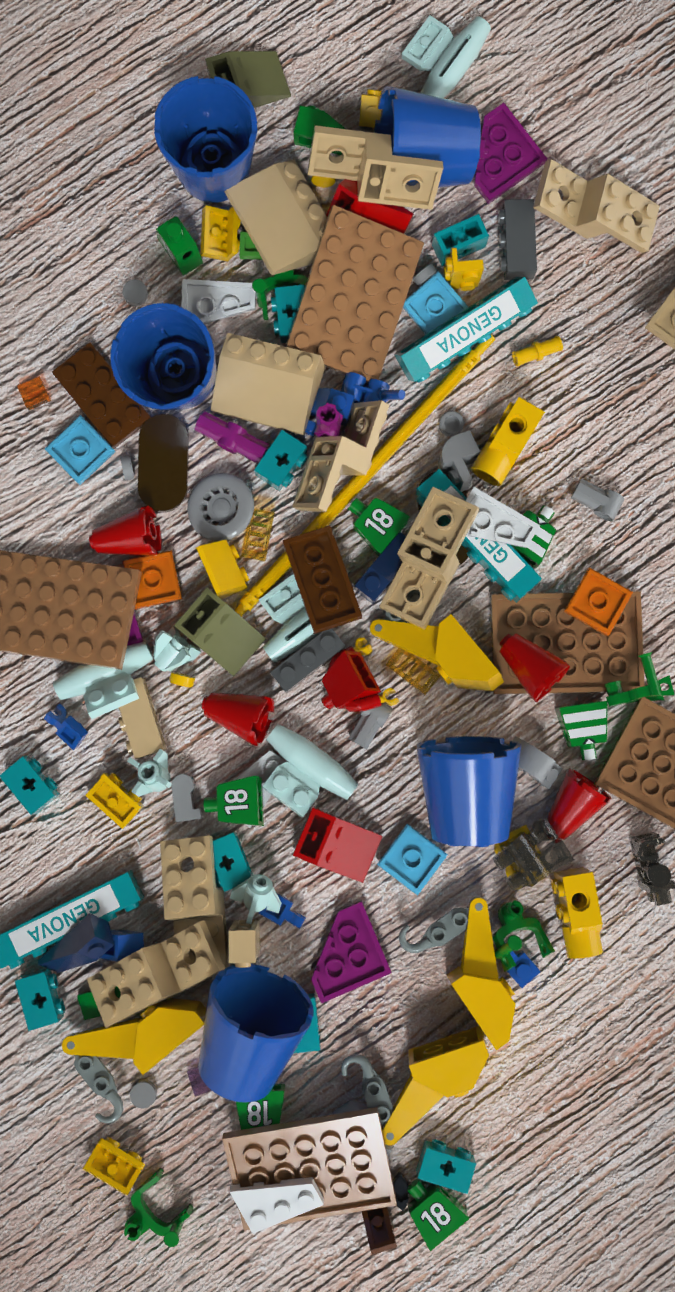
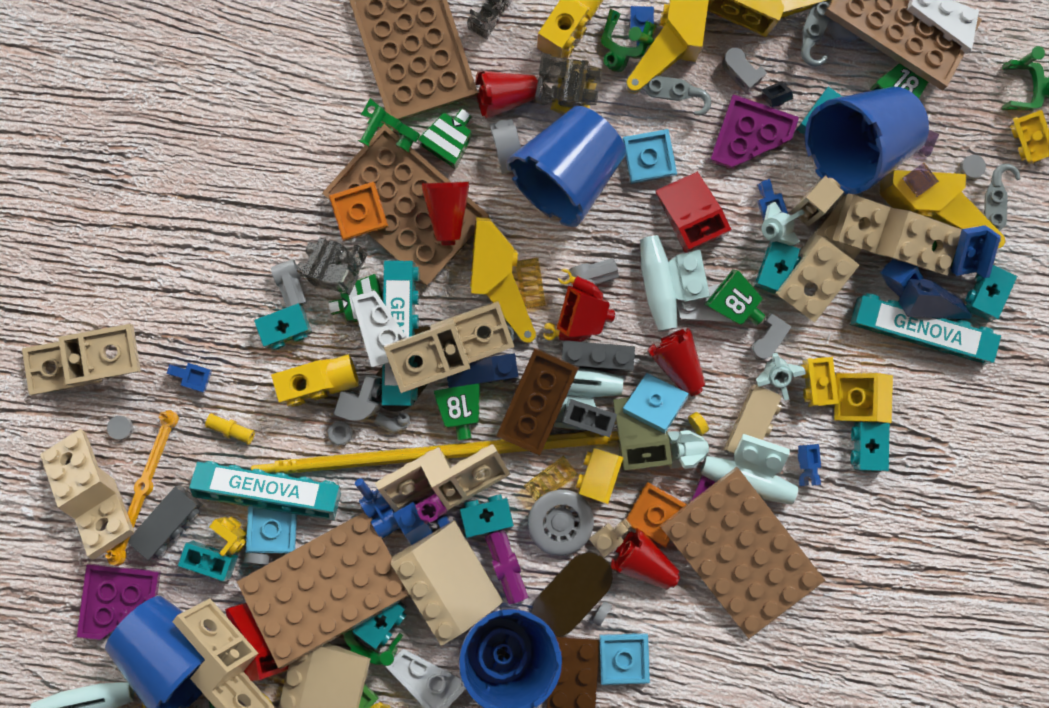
camera: 135 degrees left, 0 degrees up
none -> light orange piece [105,410,179,566]
none -> light grey tile [107,416,133,440]
none -> blue plate [166,363,212,393]
none -> teal brick [254,303,312,350]
none -> clear smoke hips [296,237,367,295]
none -> light grey arm [374,413,410,433]
none -> dark grey brick [561,398,617,437]
none -> tan plate [589,519,631,557]
none -> medium azure plate [623,373,689,433]
none -> light grey leg [722,48,767,94]
none -> black plate [761,81,793,107]
none -> yellow slope [834,373,893,423]
none -> tile [903,163,939,197]
none -> blue bracket [951,225,1001,278]

